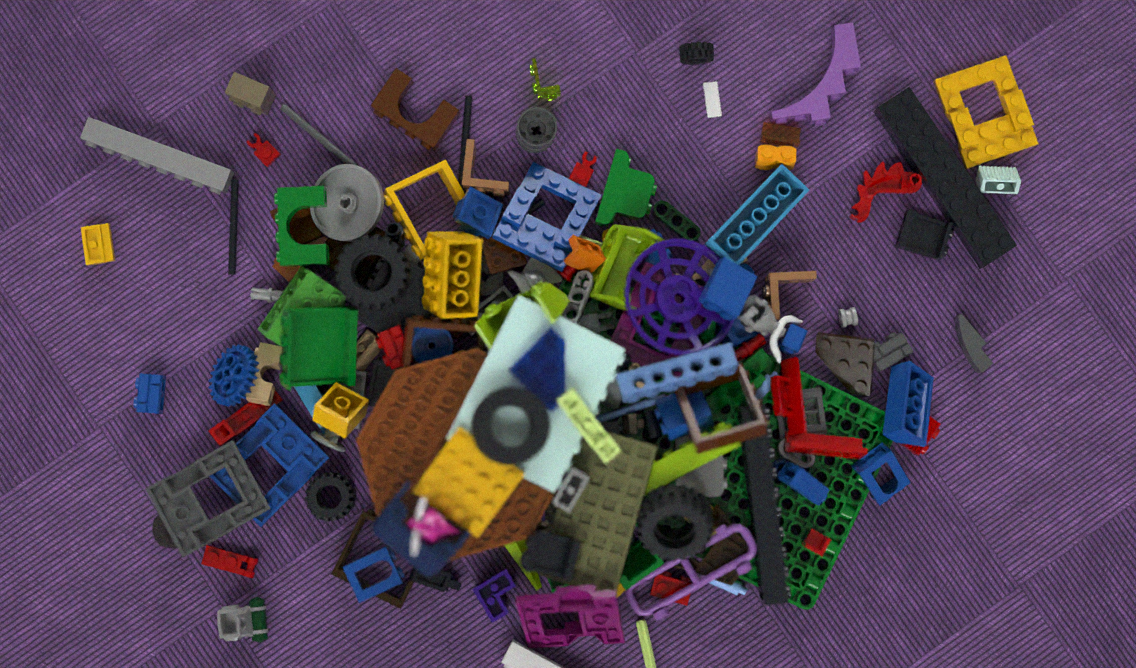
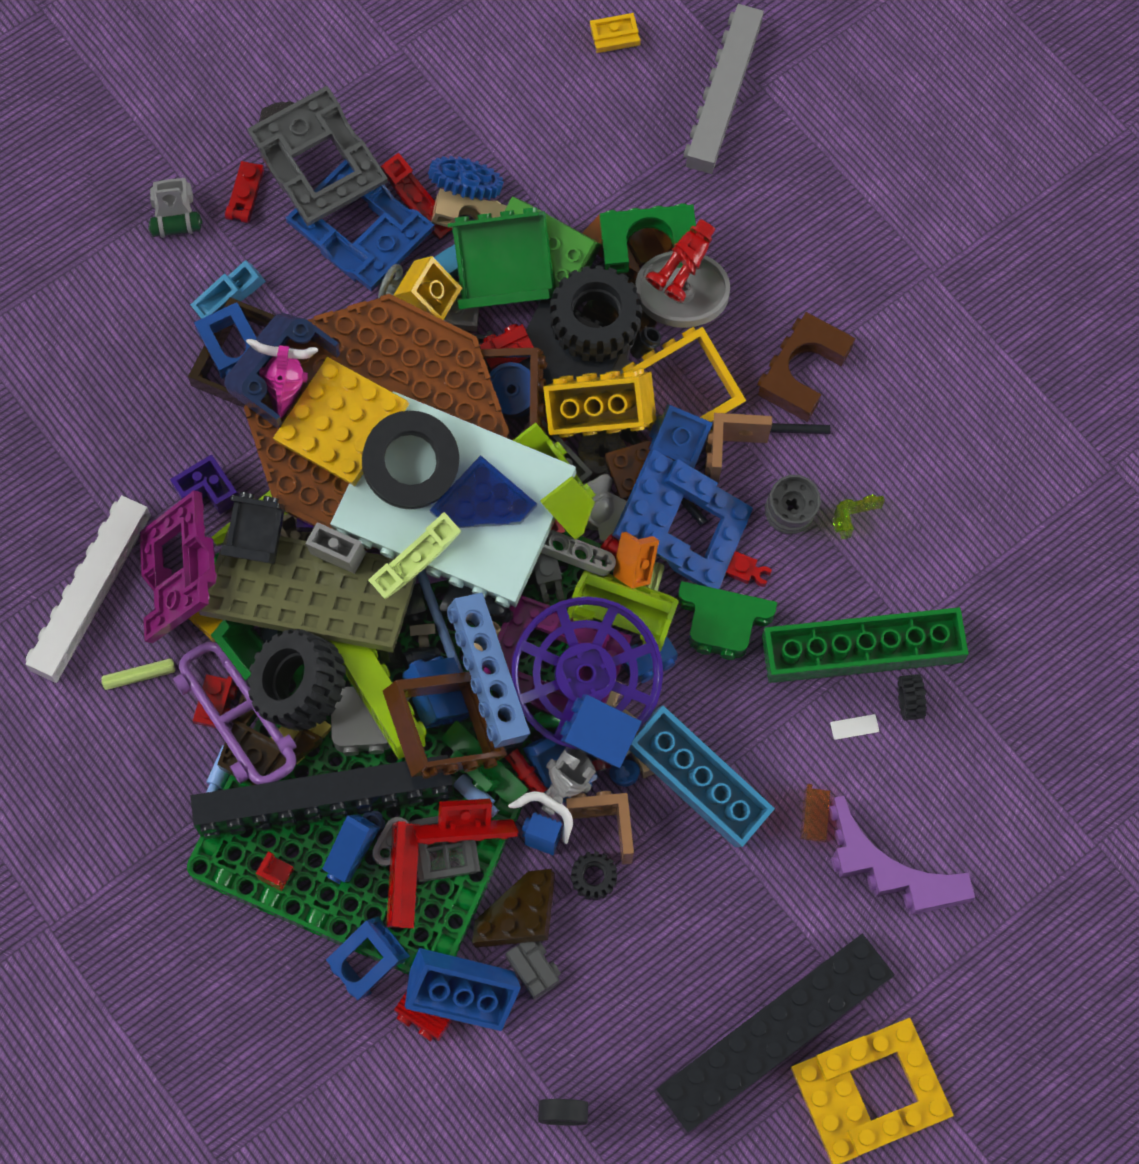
camera: 85 degrees right, 15 degrees down
blue brick [133,373,166,414] -> none
dark tan brick [225,72,276,116] -> none
black piece [228,179,239,275] -> none
red plate [246,133,281,168] -> none
light grey pin [251,287,283,303] -> none
dark grey piece [280,104,357,165] -> none
black tyre [305,472,356,522] -> none
tan slope [356,329,382,372] -> none
black hinge [409,567,462,592] -> none
dark green beam [652,200,701,242] -> none
light orange brick [755,144,796,171] -> none
light grey wheel [838,307,858,328] -> none
red animal [849,161,922,223] -> none
black panel [895,209,954,260] -> none
dark grey slope [954,314,993,374] -> none
light aqua brick [975,165,1021,194] -> none
none -> dark azure slope [190,260,266,319]
none -> black tyre [538,1099,588,1126]
none -> black tyre [571,851,617,901]
none -> red piece [645,219,716,303]
none -> green brick [762,607,969,683]

